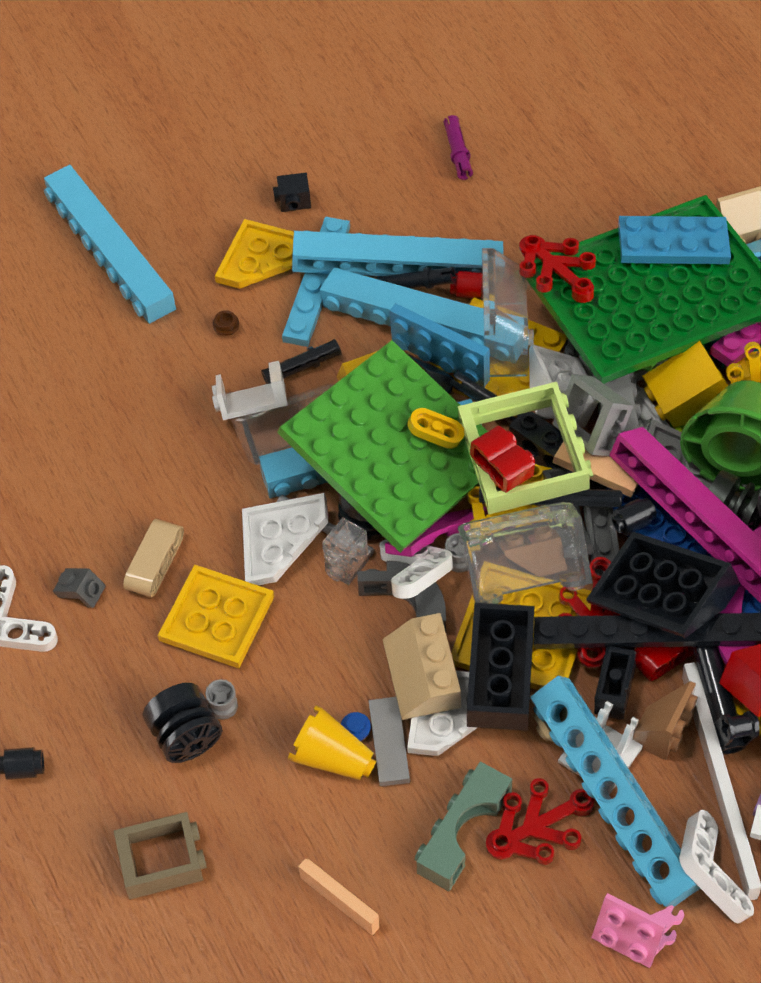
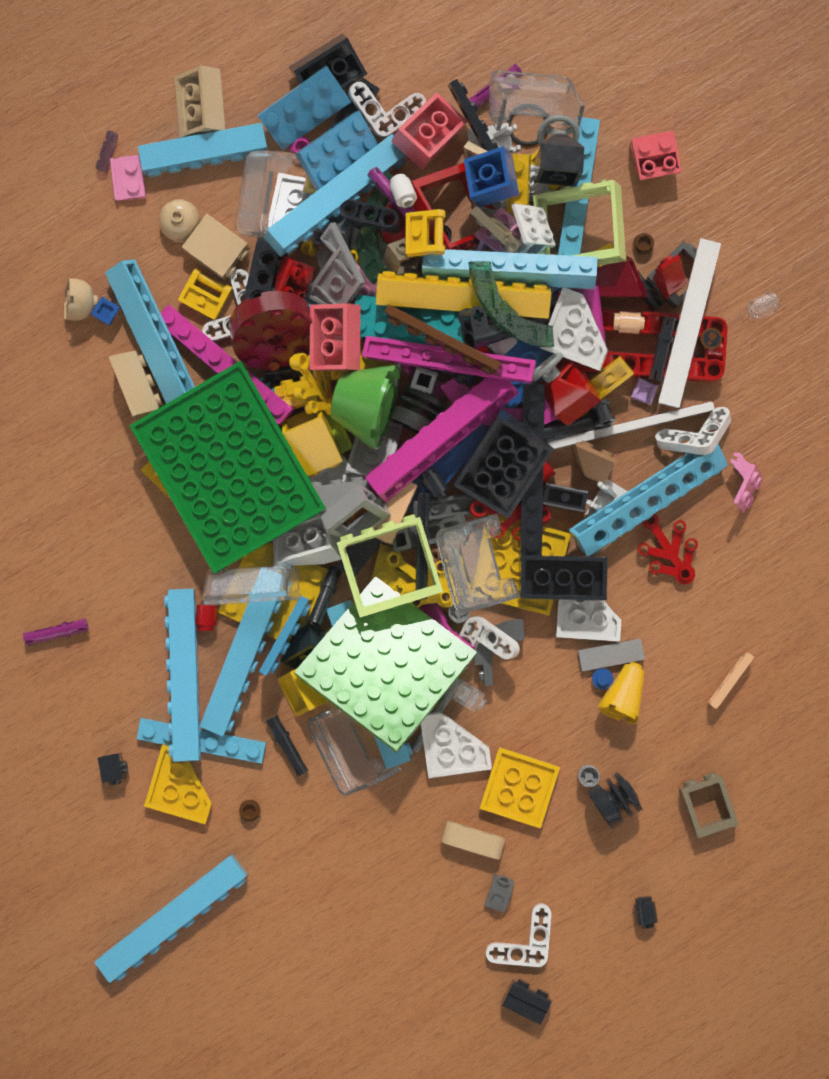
camera: 95 degrees left, 30 degrees up
white panel [212,361,288,420] -> none
black pin [377,267,456,289] -> none
tan slope [383,613,461,720] -> none
yellow plate [407,408,465,449] -> none
sand green arch [414,761,512,892] -> none
red brick [470,425,535,493] -> none
red plant [519,235,596,303] -> none
dark azure plate [618,216,731,264] -> none

